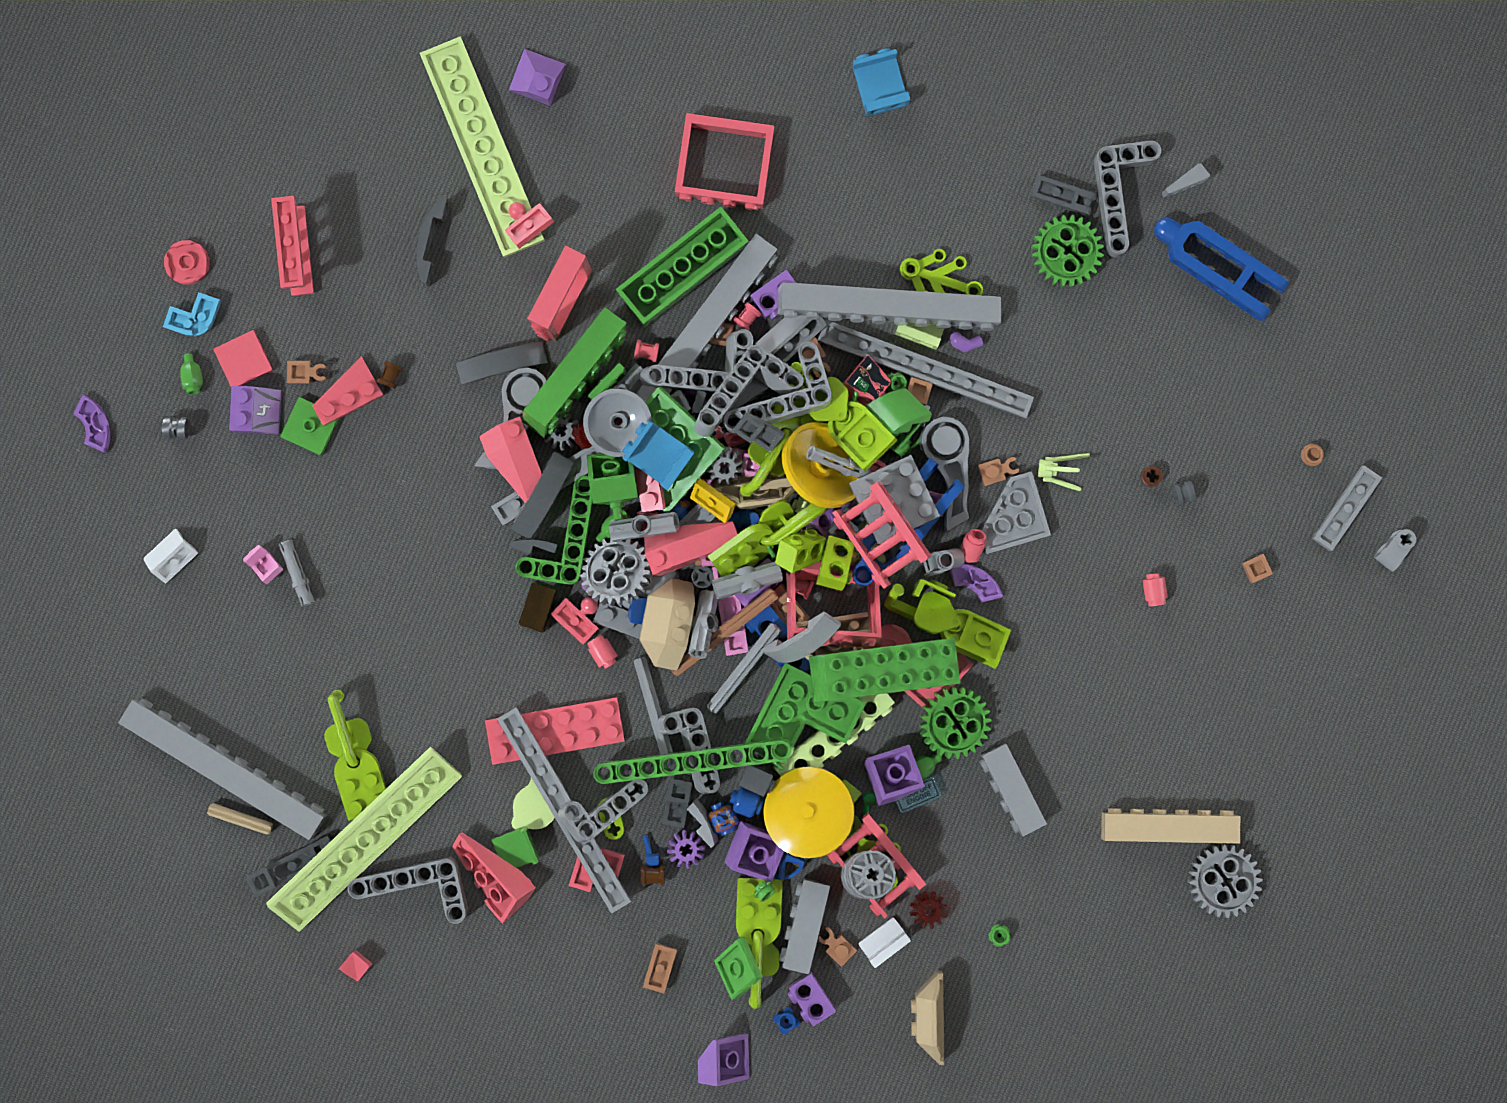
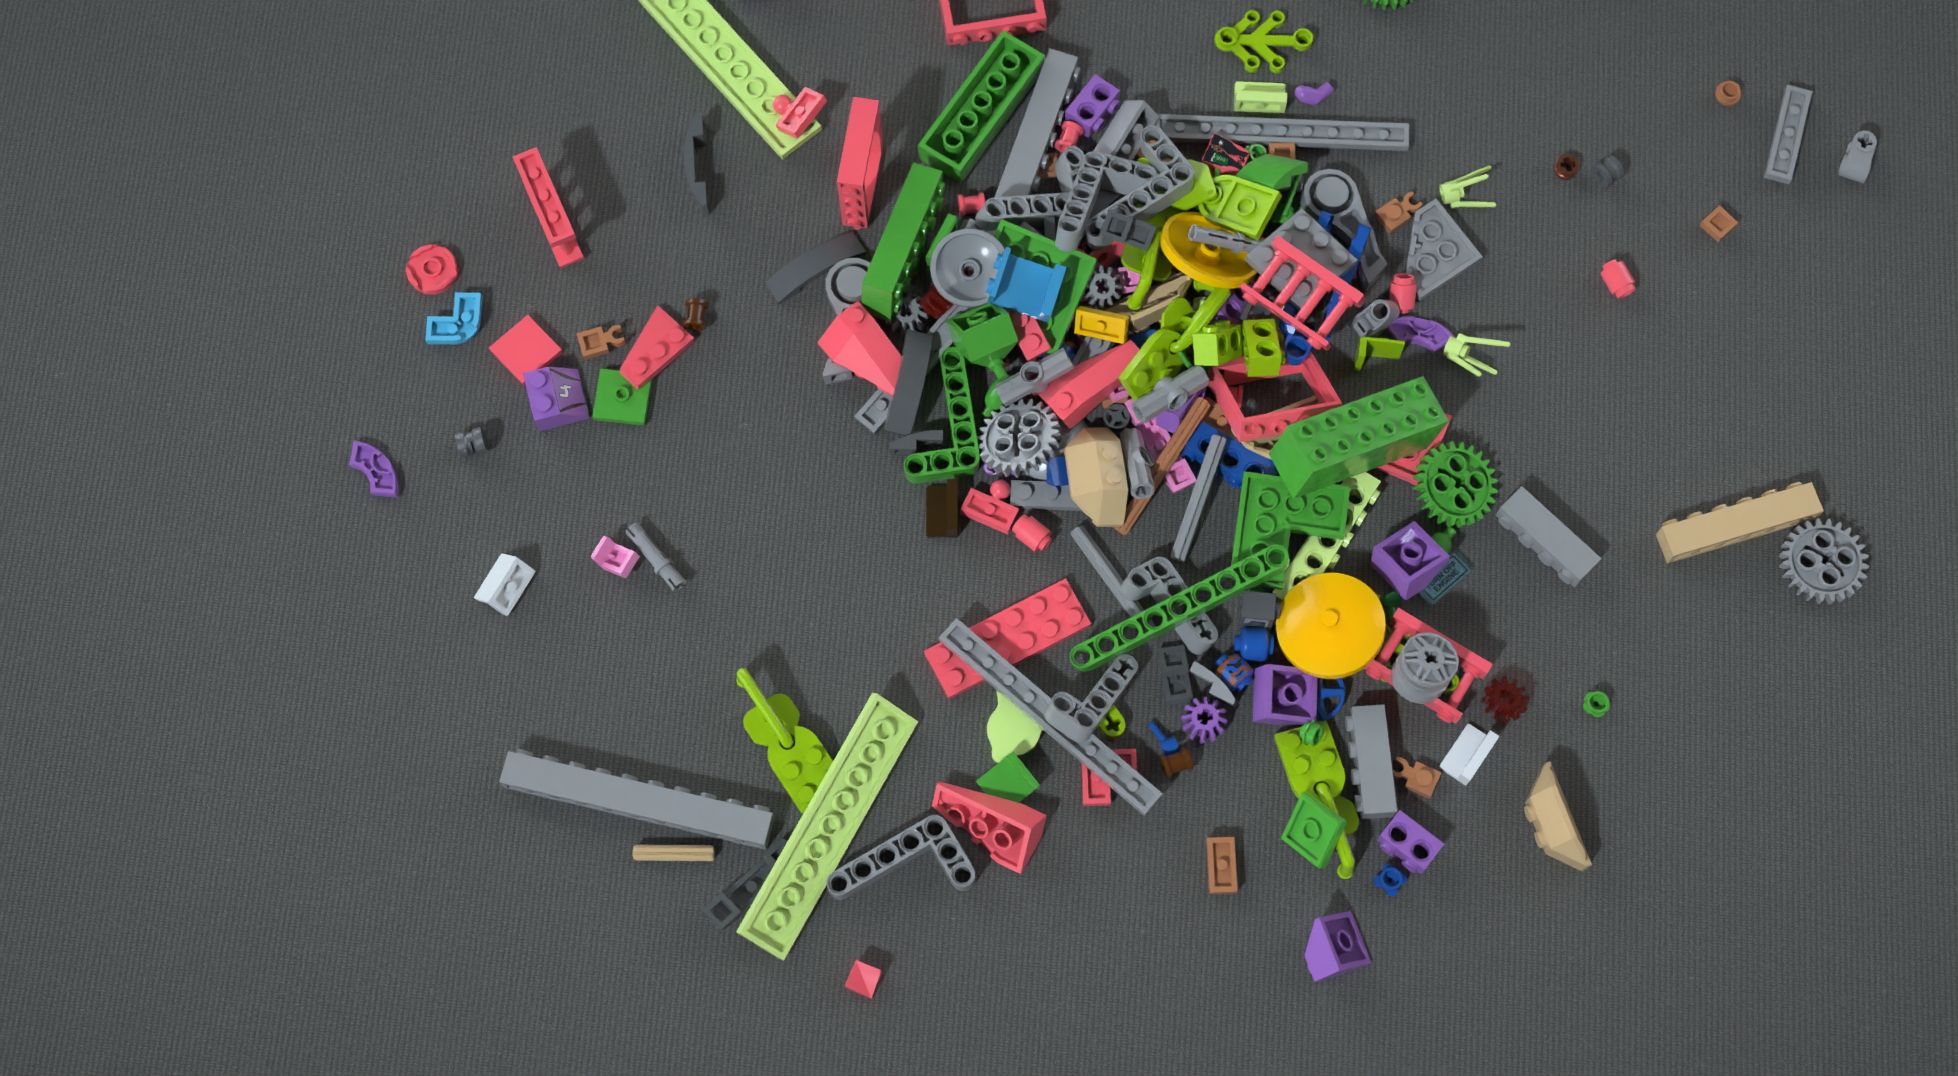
camera: 15 degrees left, 15 degrees down
bright green plant [180,353,203,395] -> none
light grey slope [762,612,841,663] -> none
light grey brick [778,282,1001,331] -> none
lime plate [884,583,1011,669] -> none
none -> yellowish green plant [1443,333,1511,377]

